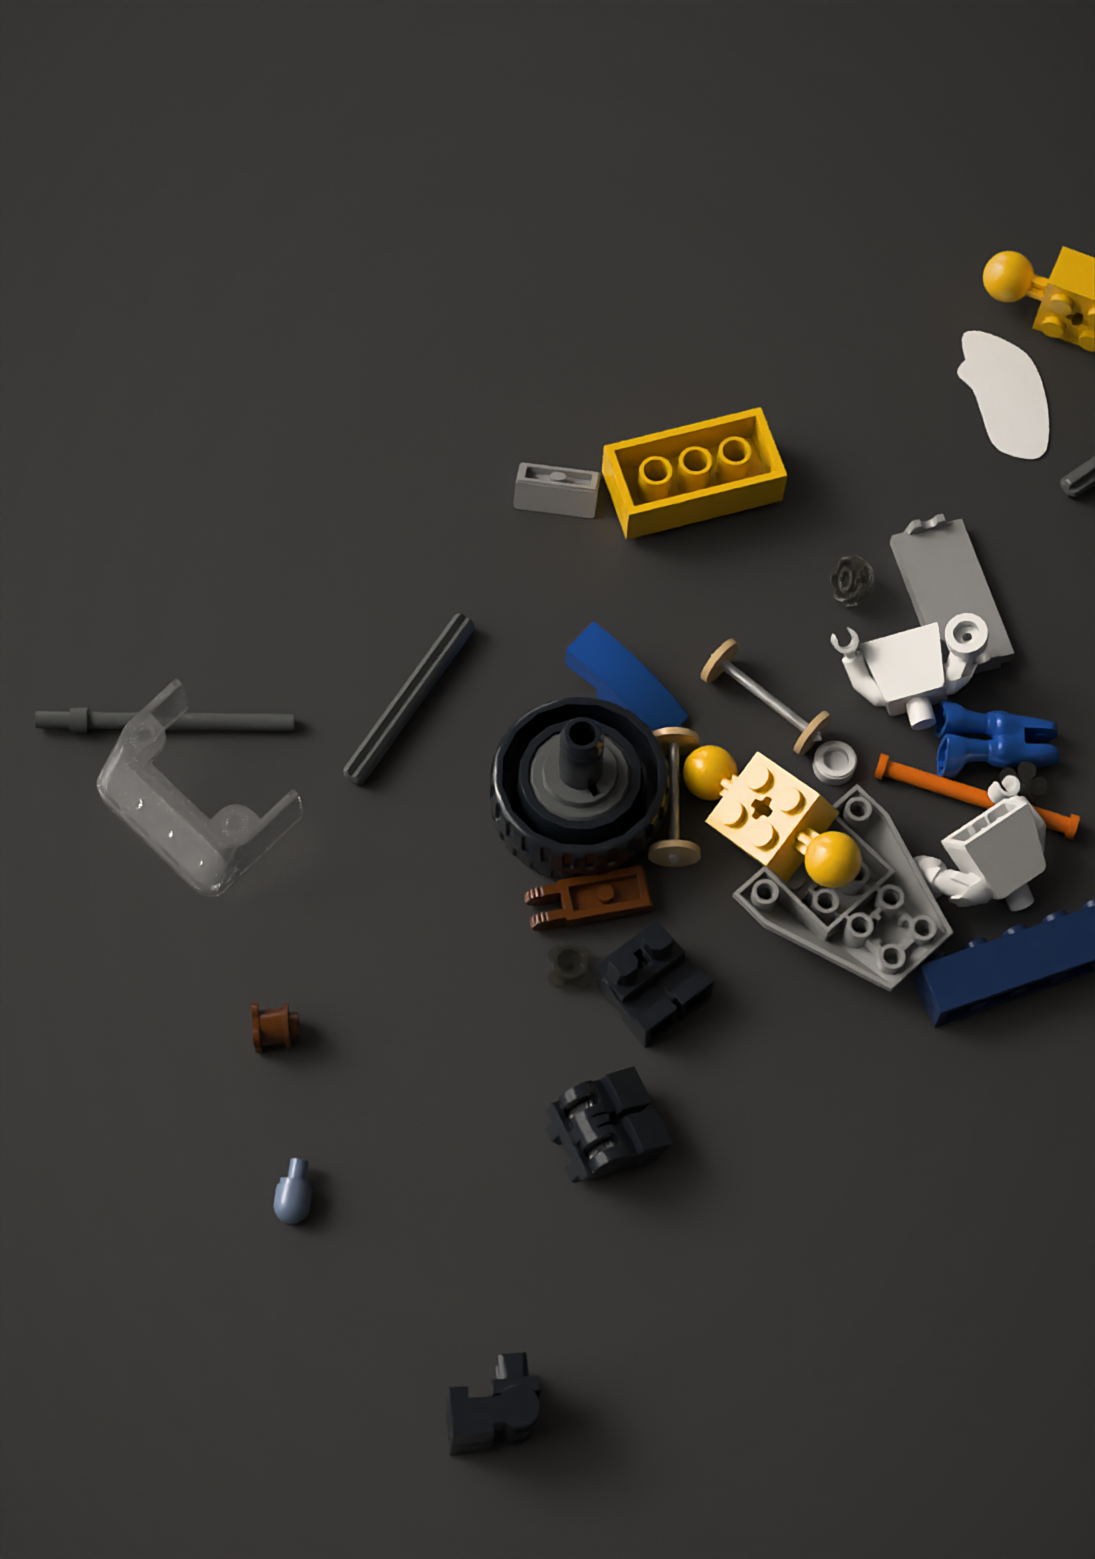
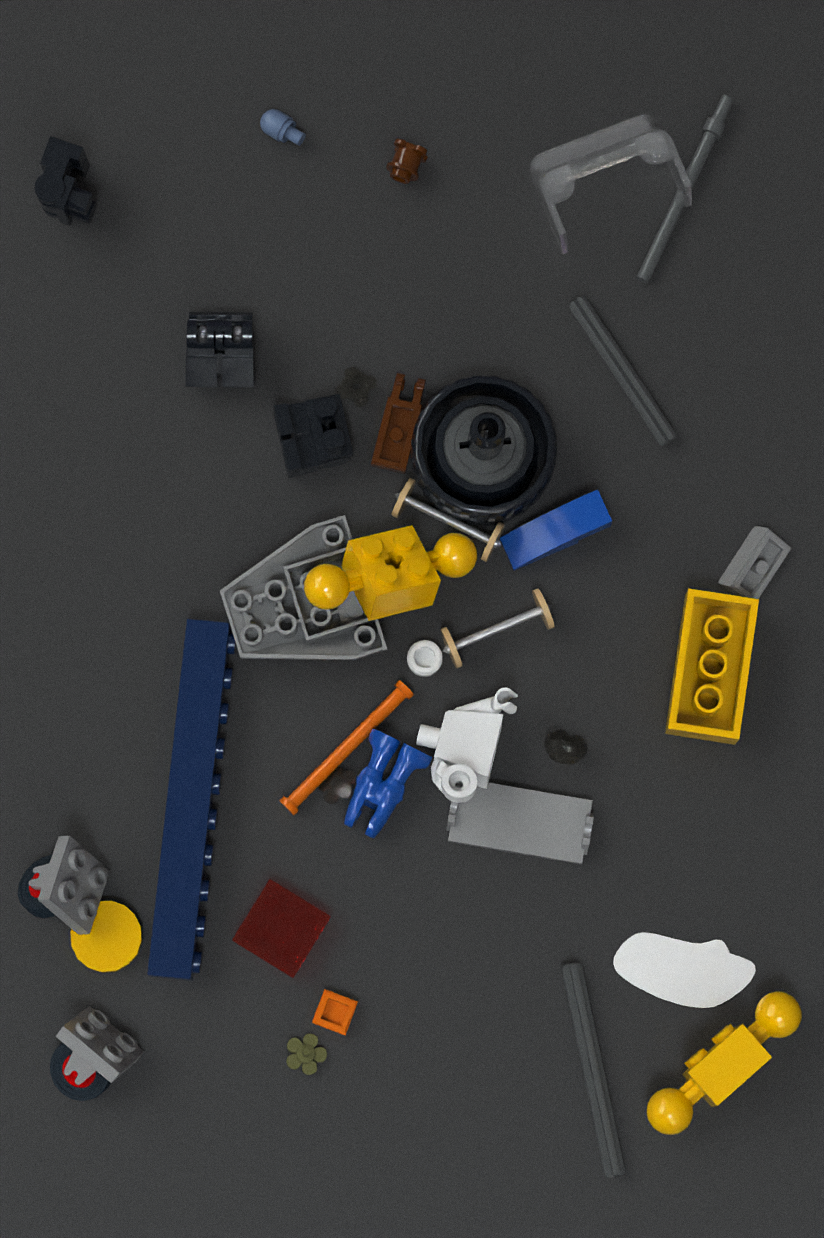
camera: 120 degrees right, 15 degrees up
white torso [913,775,1046,911] -> none

